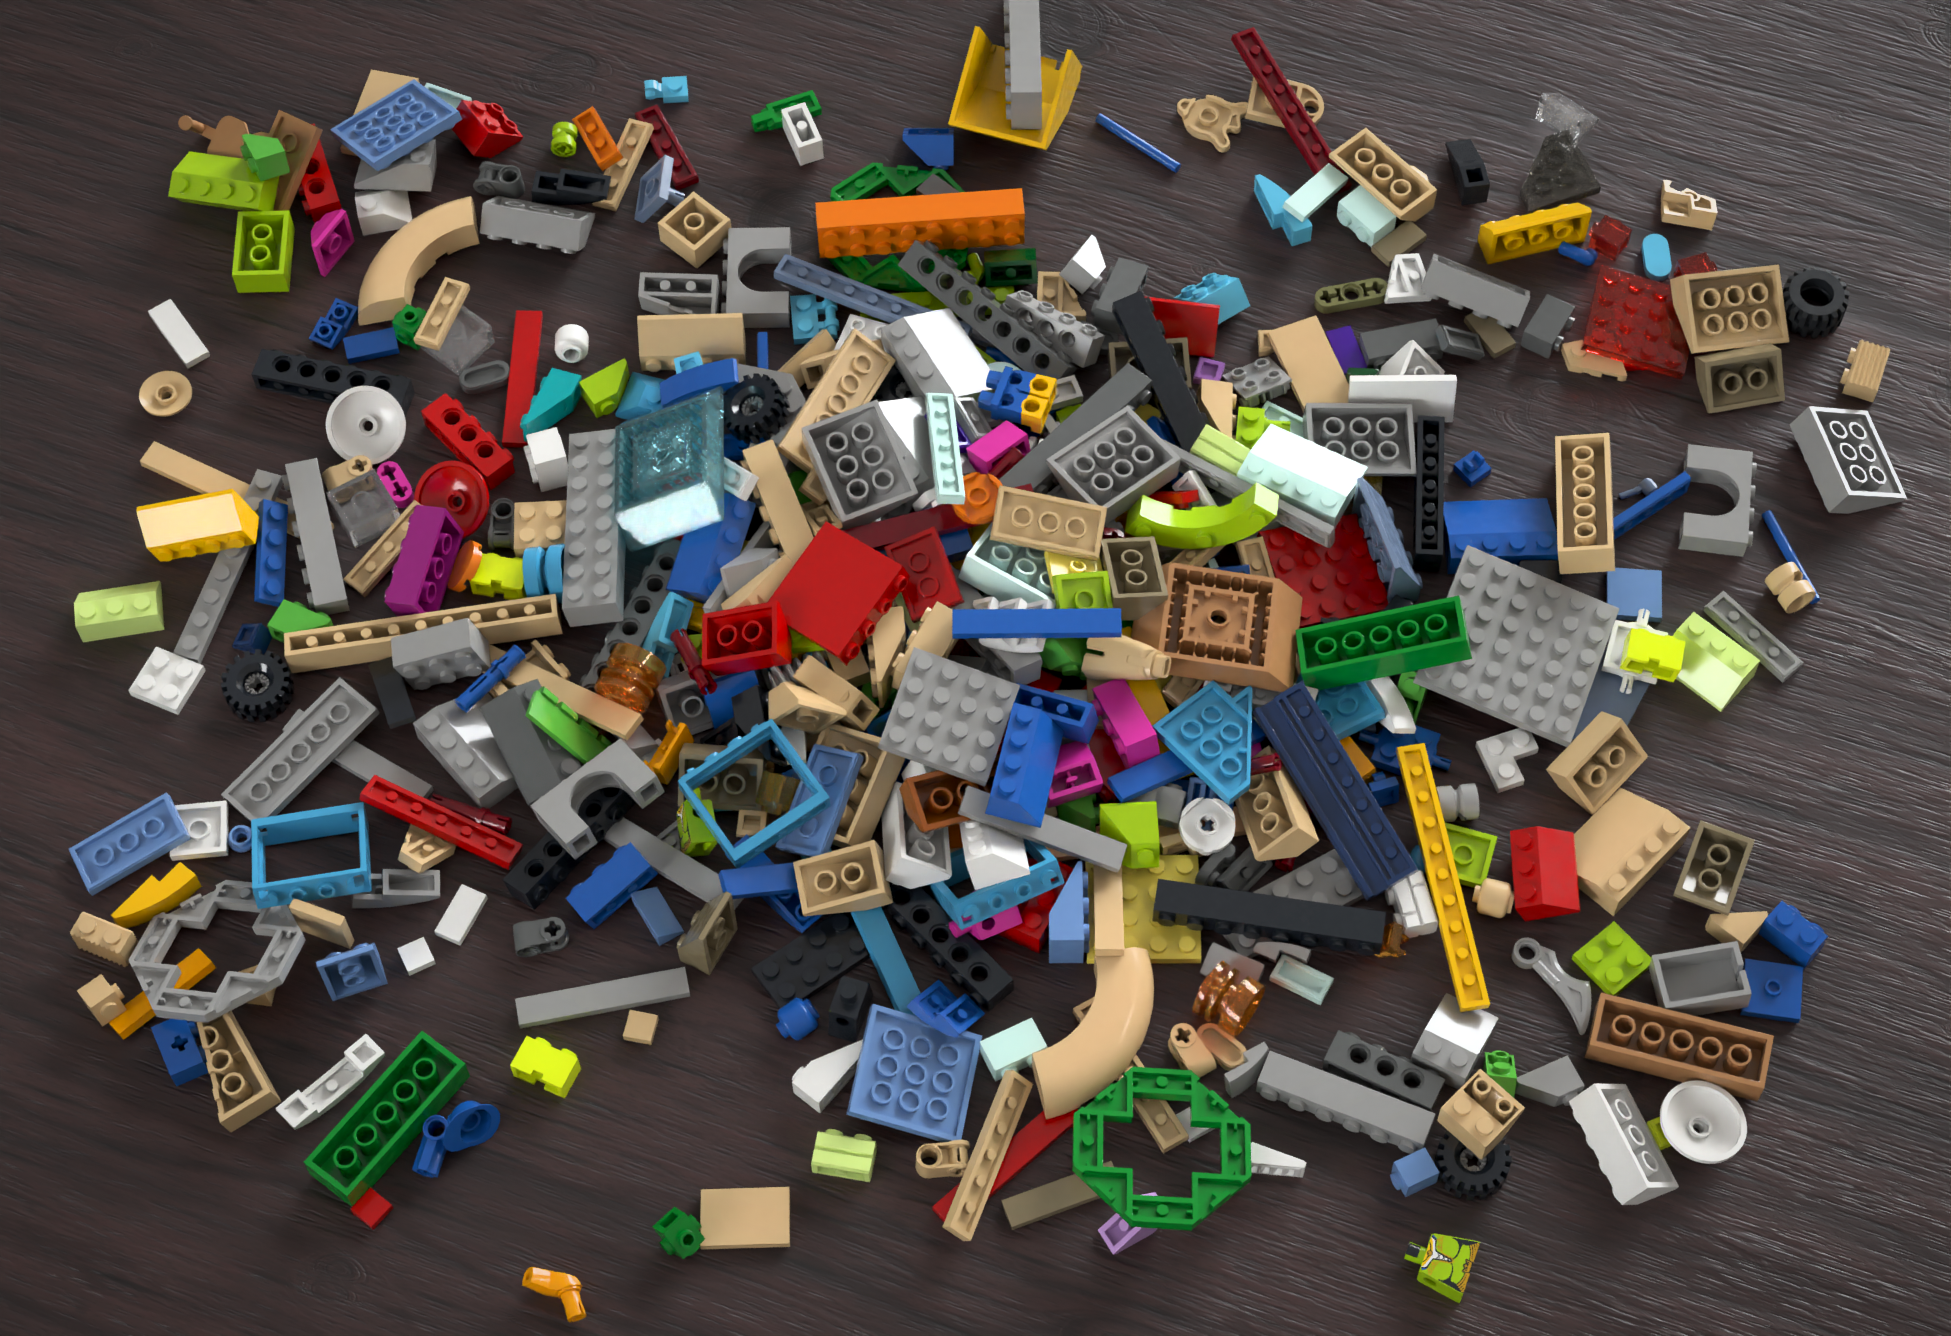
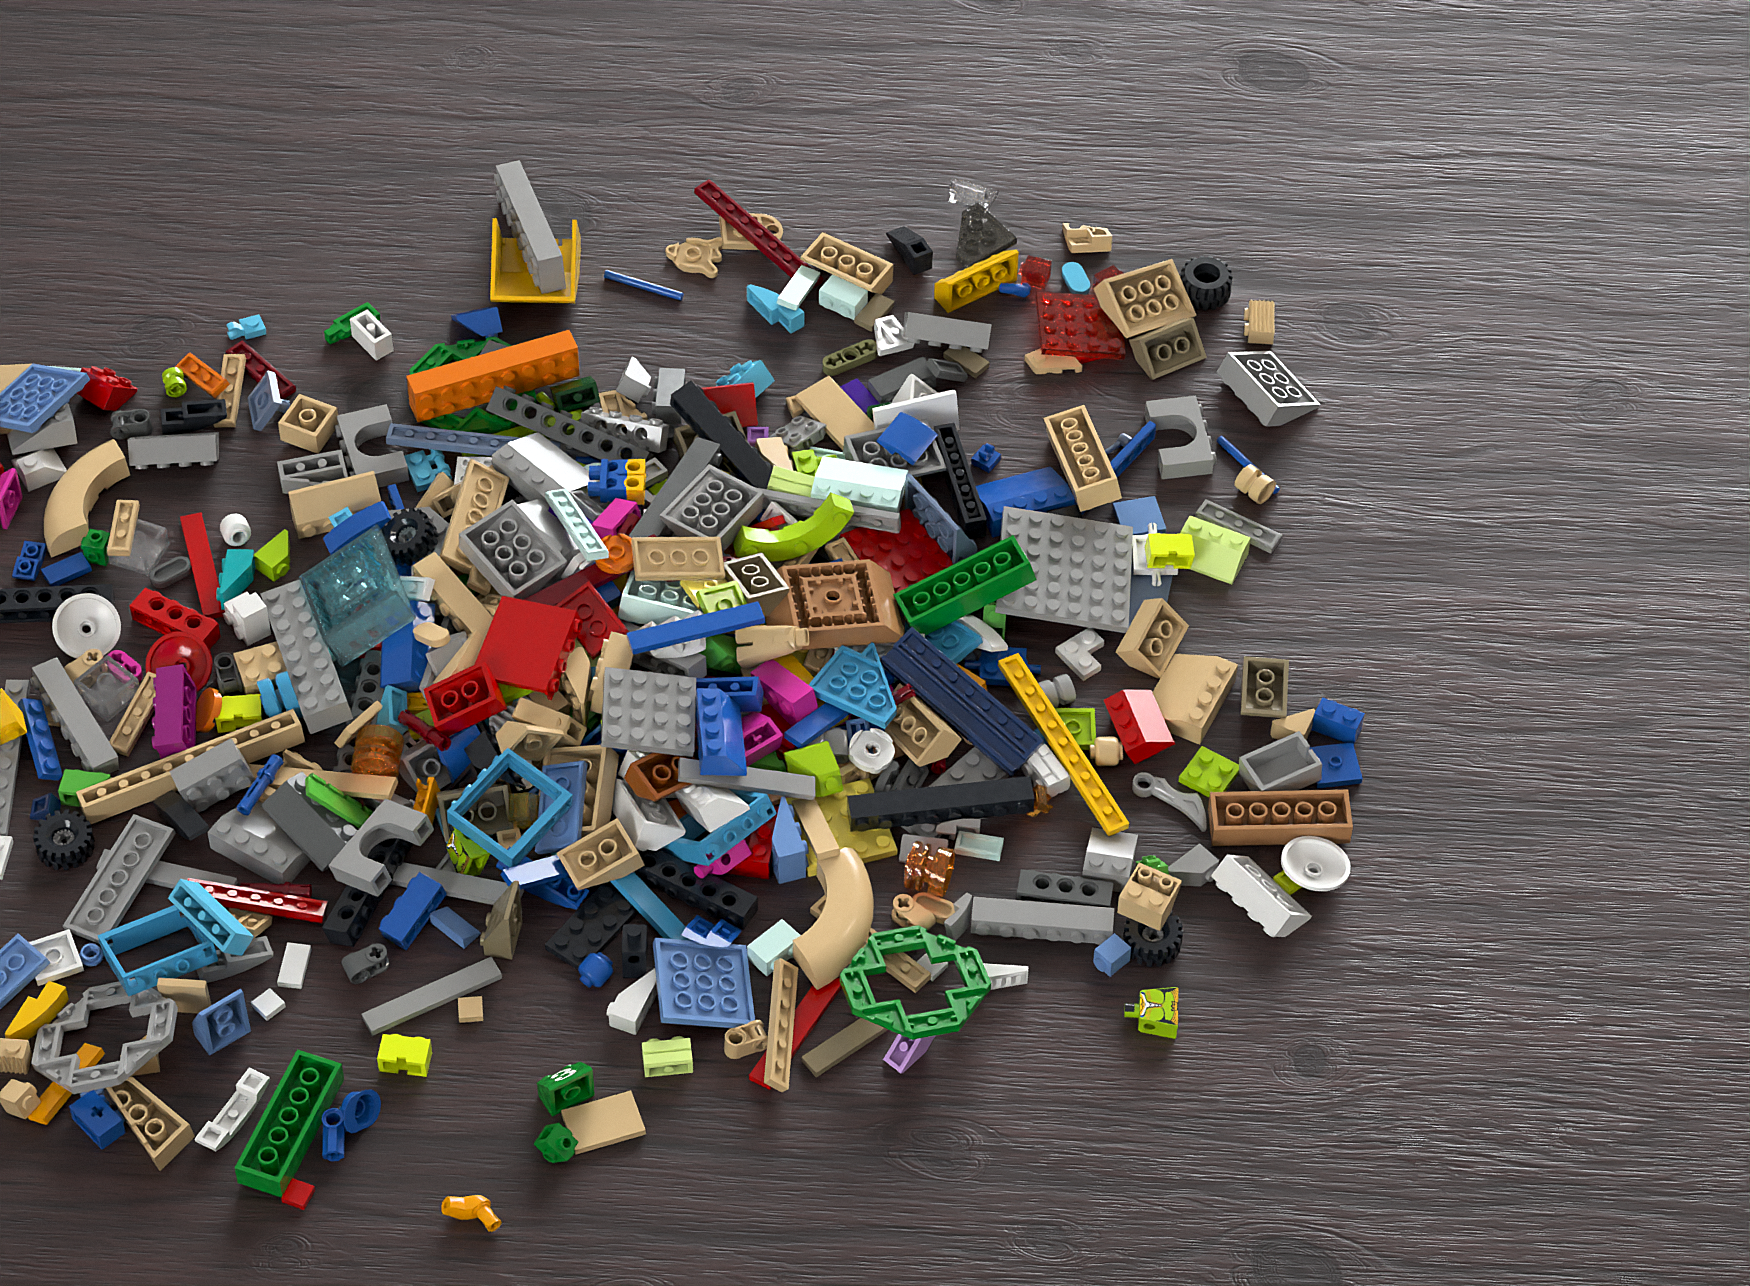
camera: 20 degrees left, 10 degrees down
dark azure slope [615,372,669,425] -> none
blue tile [1369,771,1399,807] -> none
dark grey brick [1521,294,1576,359] -> none
none -> medium azure brick [168,879,254,956]
none -> tan tile [335,700,382,748]
none -> tan tile [413,622,451,648]
none -> green slope [537,1062,595,1117]
none -> blue slope [876,412,938,465]

